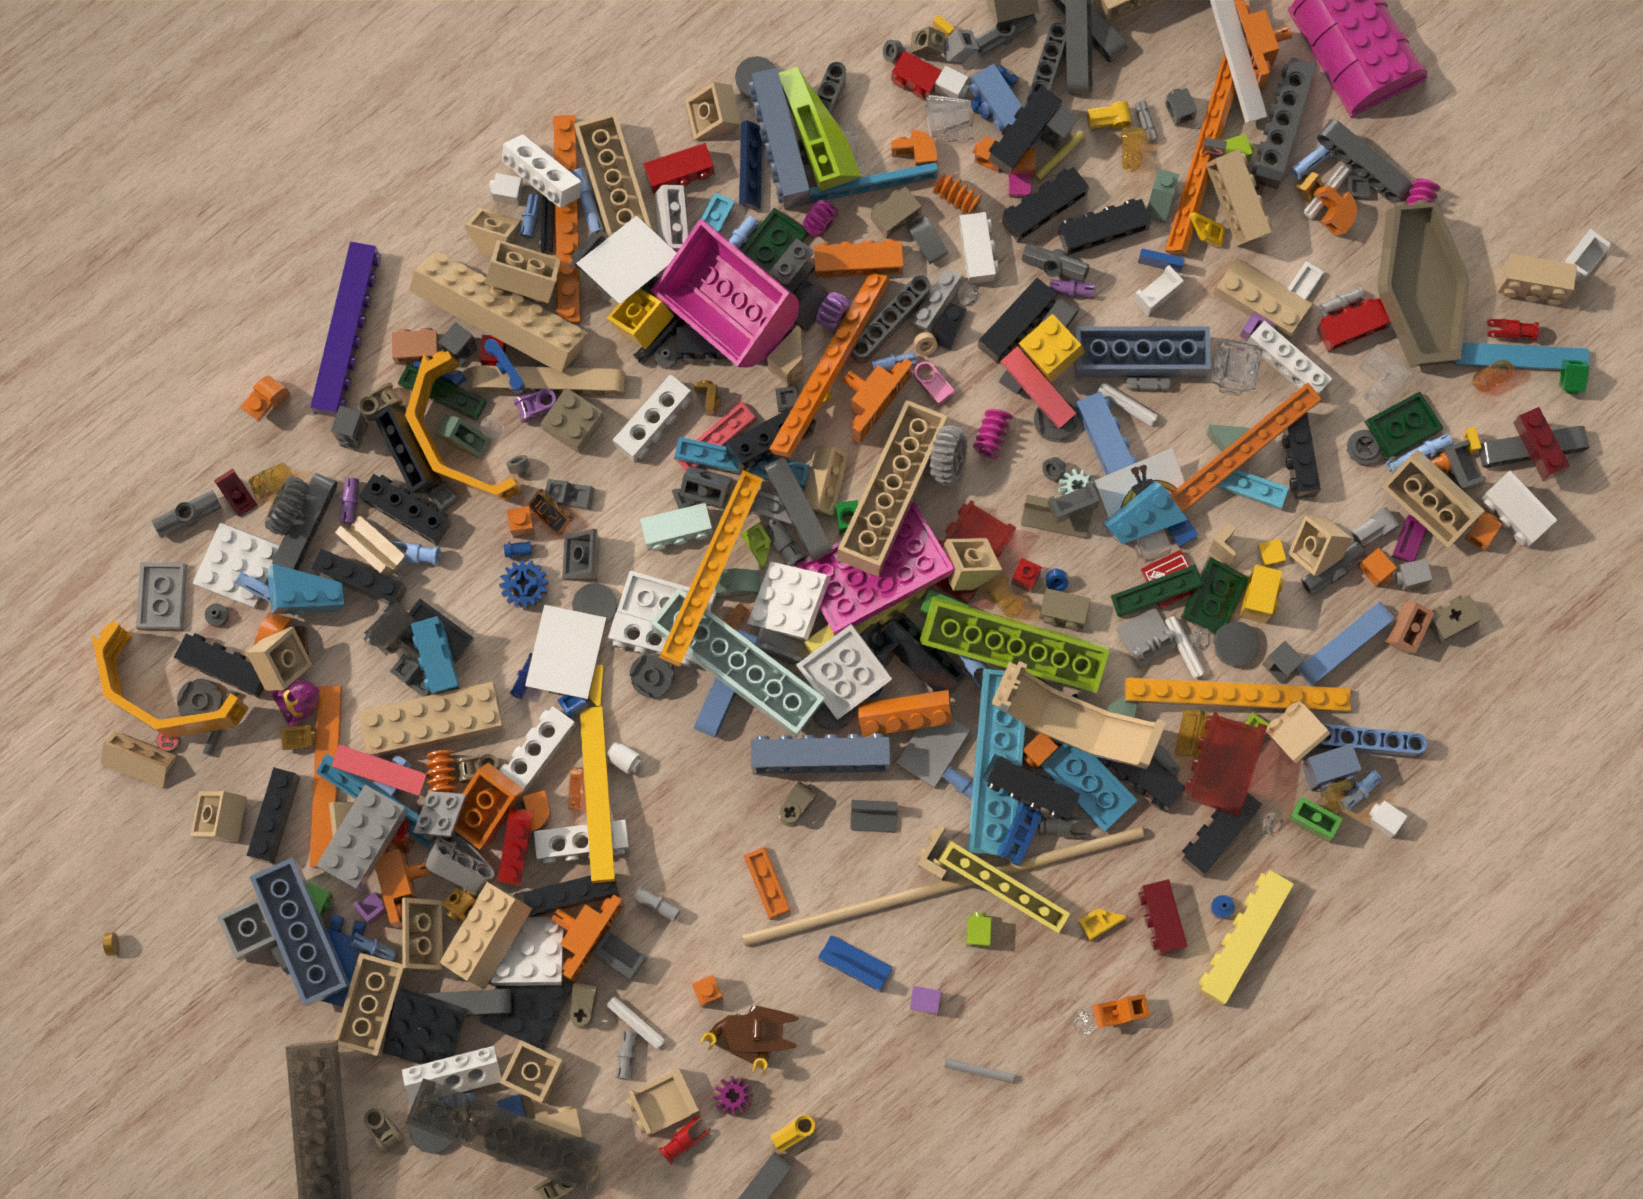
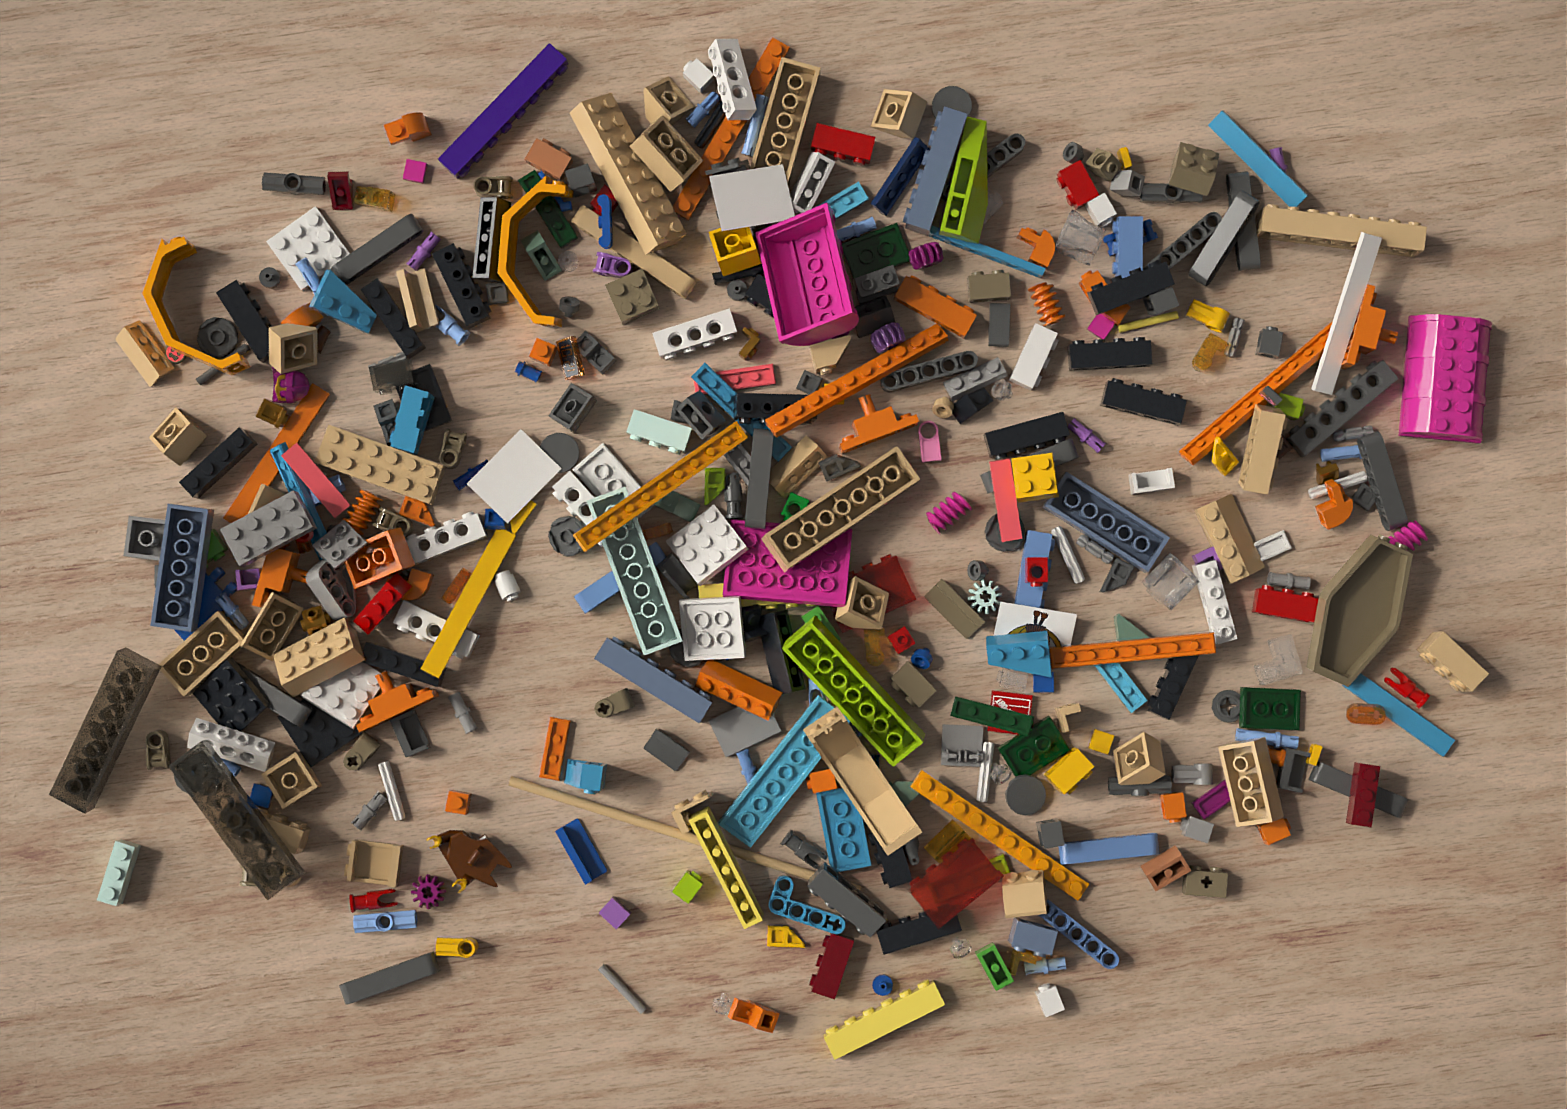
camera: 30 degrees right, 10 degrees up
pearl gold tile [103,932,119,956] -> none
light grey tile [136,562,187,630] -> none
dark grey gear [265,476,309,536] -> none
dark grey brick [331,406,368,449] -> none
blue gear [499,560,549,609] -> none
medium blue axle [872,353,916,371] -> none
light grey gear [930,425,968,486] -> none
black brick [983,753,1081,820] -> none
blue plate [997,802,1042,866] -> none
dark grey piece [1021,243,1090,283] -> none
dark grey panel [1047,481,1100,524] -> none
blue tile [1138,248,1184,273] -> none
sand green slope [1147,168,1180,223] -> none
white slope [1481,471,1557,548] -> none
green brick [1559,359,1589,395] -> none
white panel [1564,229,1612,284] -> none
none -> light blue piece [353,910,418,933]
none -> orange tile [399,496,436,527]
none -> dark pink tile [403,159,427,184]
none -> dark tan piece [439,428,467,469]
none -> dark azure wedge [564,759,607,794]
none -> dark azure beam [769,875,845,934]
none -> dark grey brick [807,862,887,938]
none -> dark grey tile [818,454,861,481]
none -> red brick [1025,557,1048,587]
none -> dark grey tile [1099,557,1135,593]
none -> light grey axle [1333,425,1374,441]

